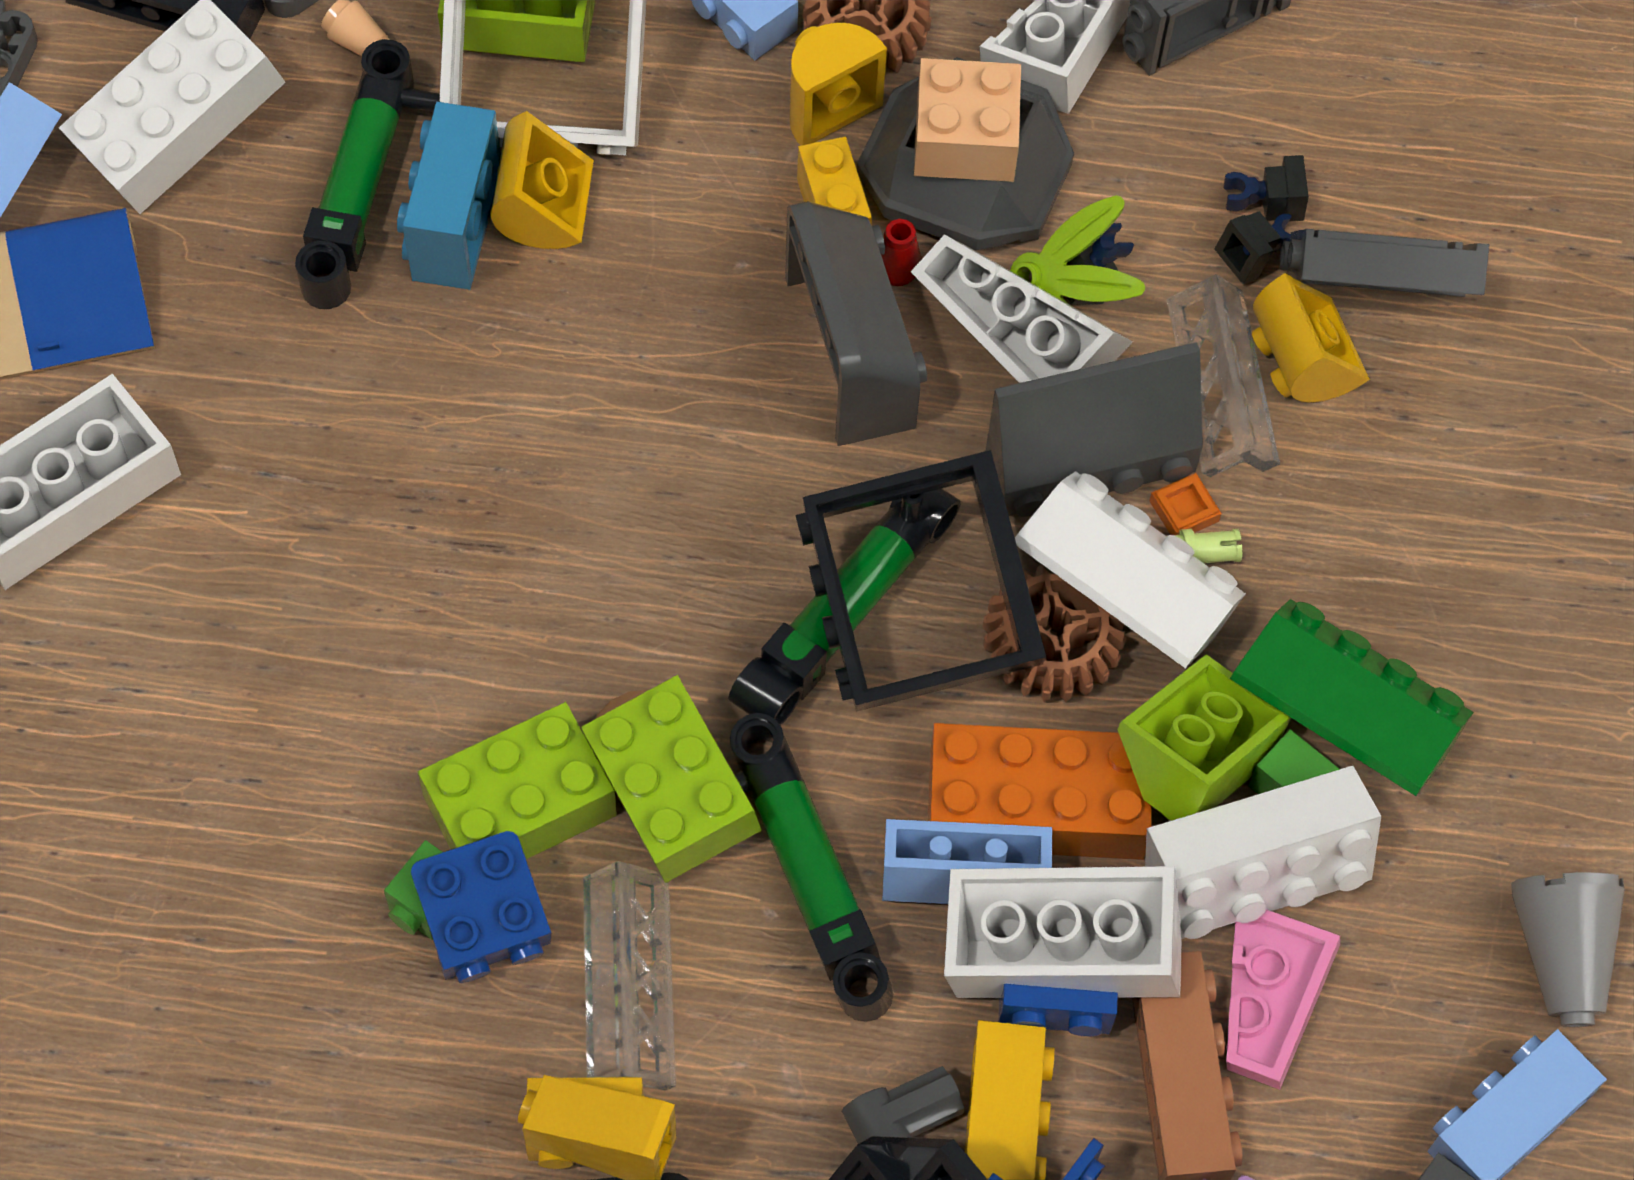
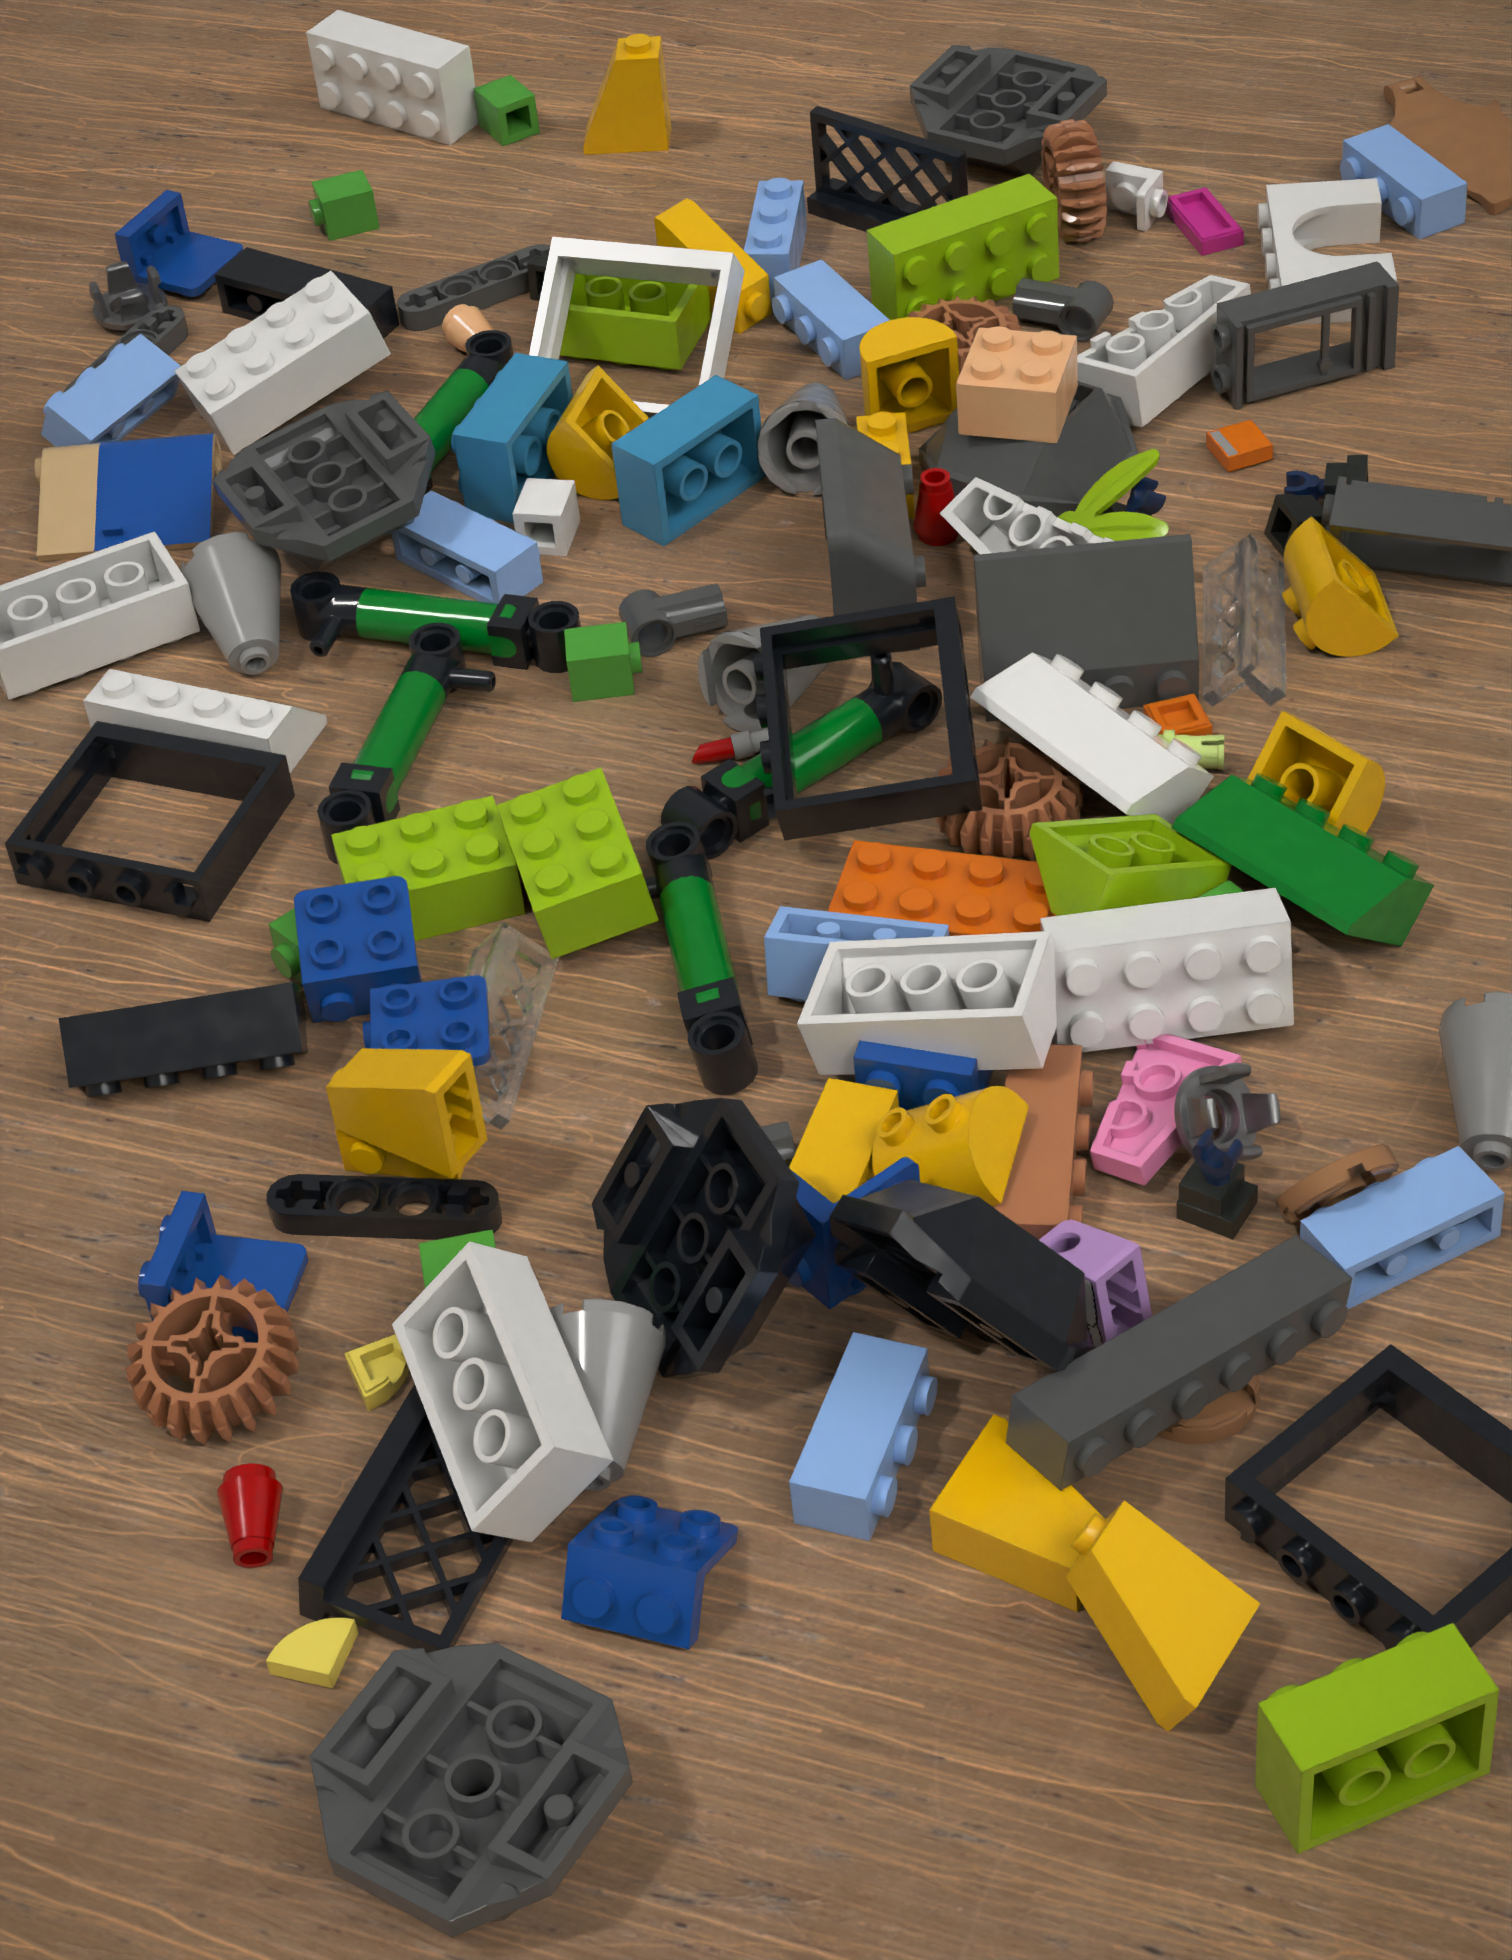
camera: 20 degrees right, 20 degrees down
none -> black window [5,721,295,922]
none -> black slope [58,982,308,1098]
none -> white slope [83,669,328,774]
none -> light grey cone [180,532,281,675]
none -> dark grey piece [212,390,436,572]
none -> piece [290,571,581,673]
none -> piece [317,623,496,864]
none -> blue bracket [363,975,491,1066]
none -> light blue brick [392,491,543,604]
none -> white brick [512,478,580,556]
none -> bright green brick [564,622,643,702]
none -> dark azure brick [611,375,766,546]
none -> dark grey piece [619,583,728,657]
none -> piece [692,728,769,764]
none -> light grey cone [698,615,830,733]
none -> light grey cone [758,383,850,495]
none -> yellow brick [872,1086,1029,1206]
none -> flat silver piece [1174,1063,1281,1162]
none -> pearl dark grey piece [1177,1129,1258,1239]
none -> orange tile [1206,419,1273,472]
none -> yellow brick [1247,711,1385,833]
none -> medium nougat tile [1276,1144,1399,1226]

